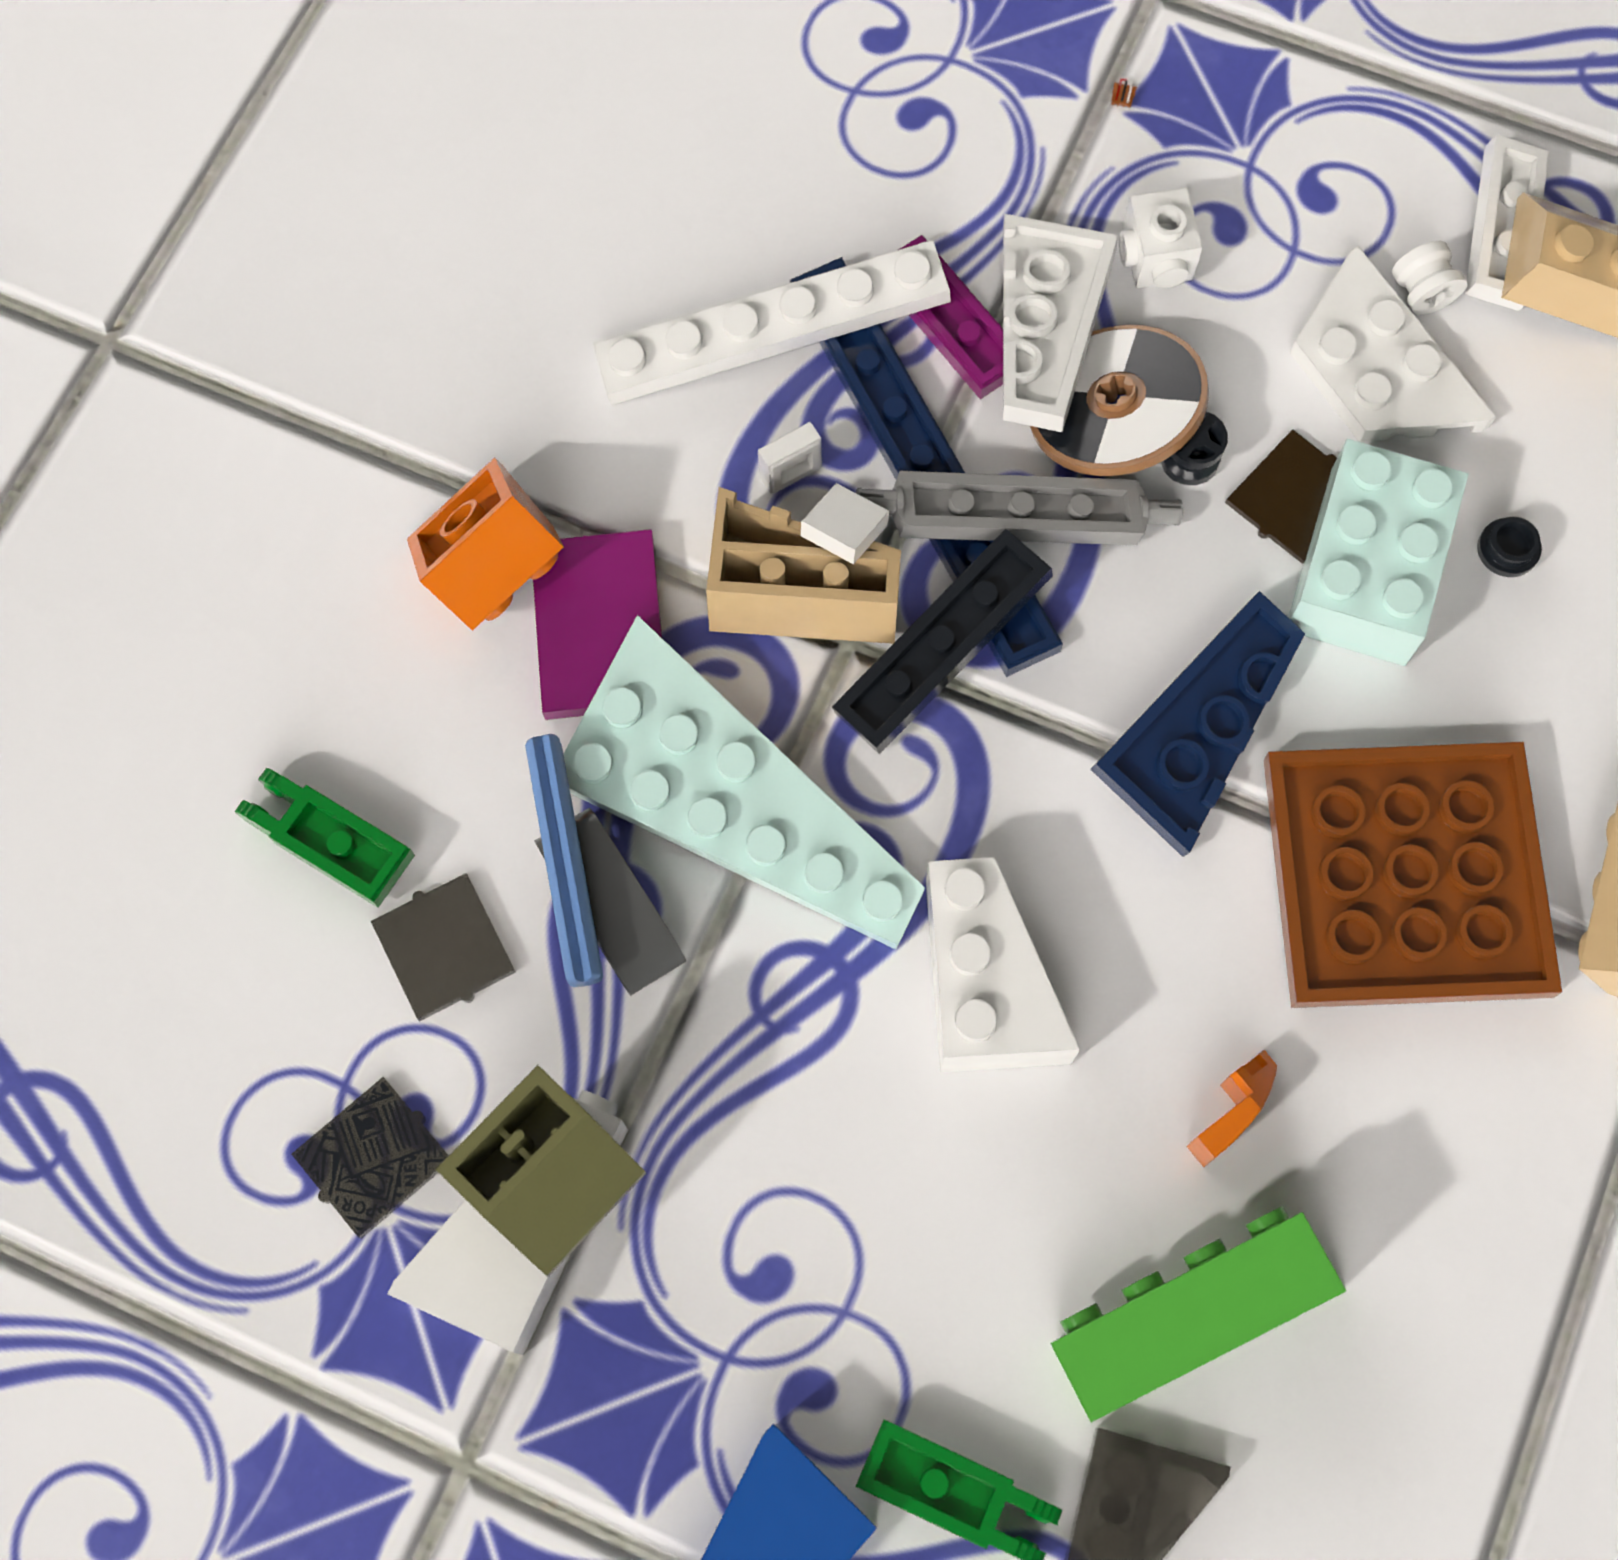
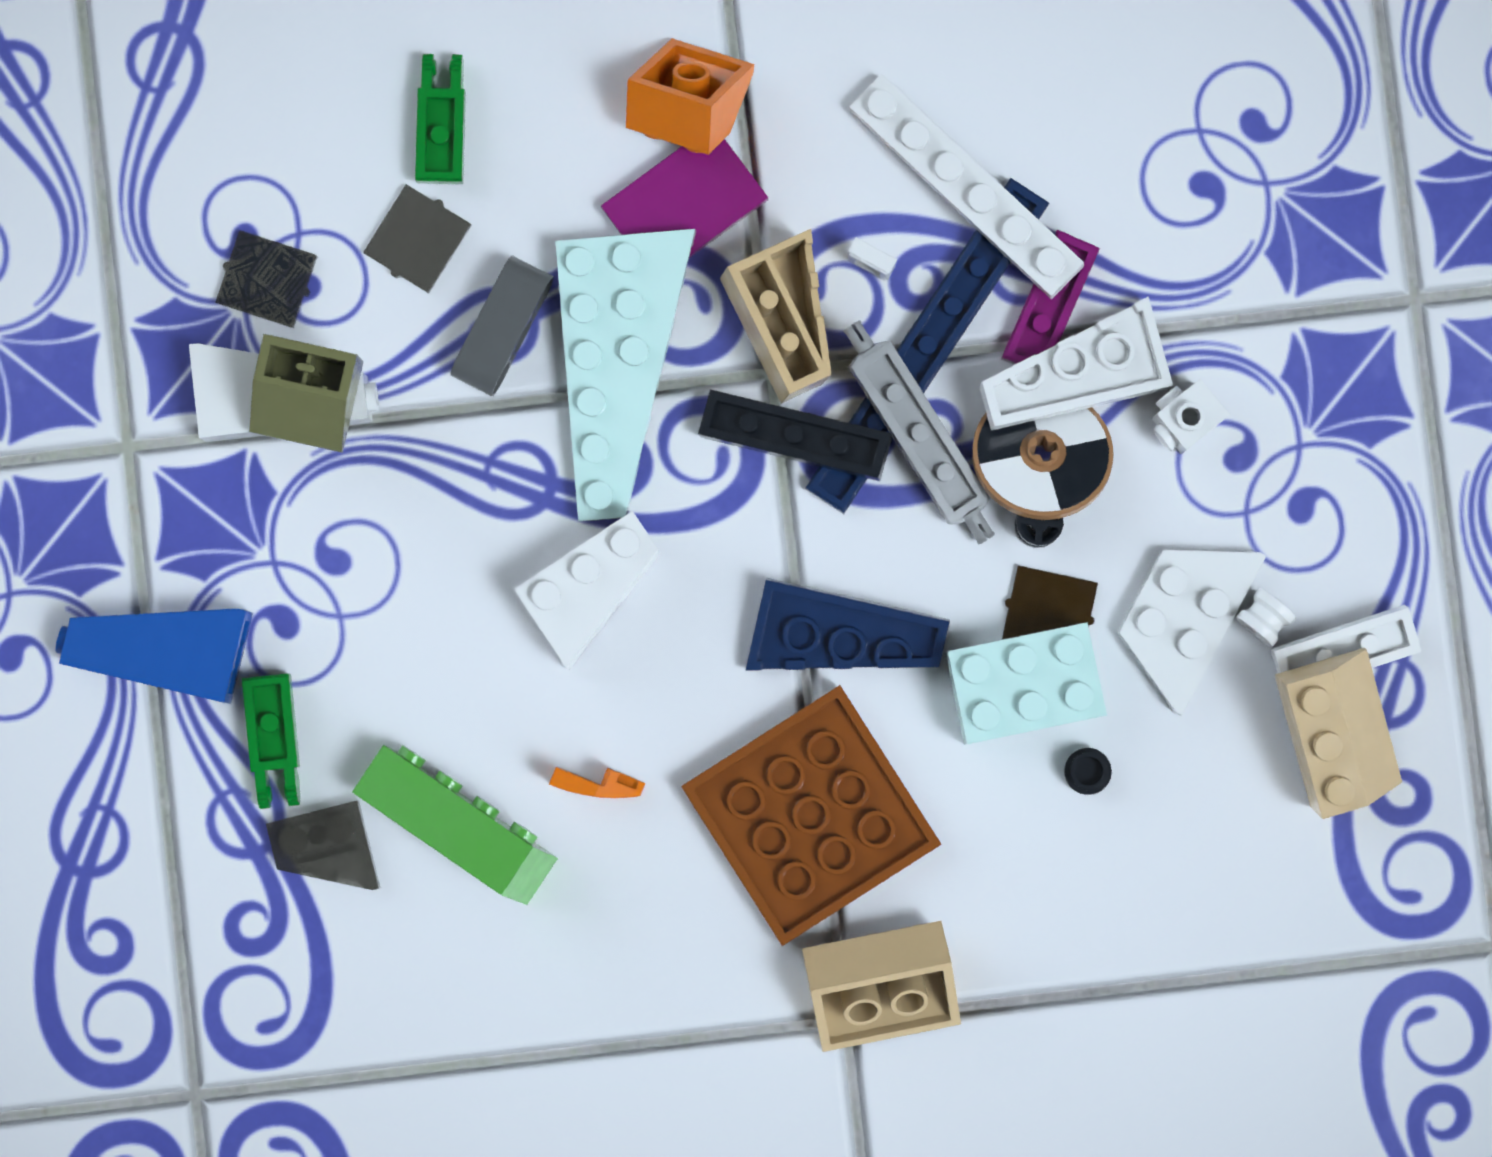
camera: 65 degrees right, 15 degrees up
medium blue axle [525,734,603,987] -> none
white tile [800,483,889,564] -> none
dark orange piece [1111,78,1137,108] -> none

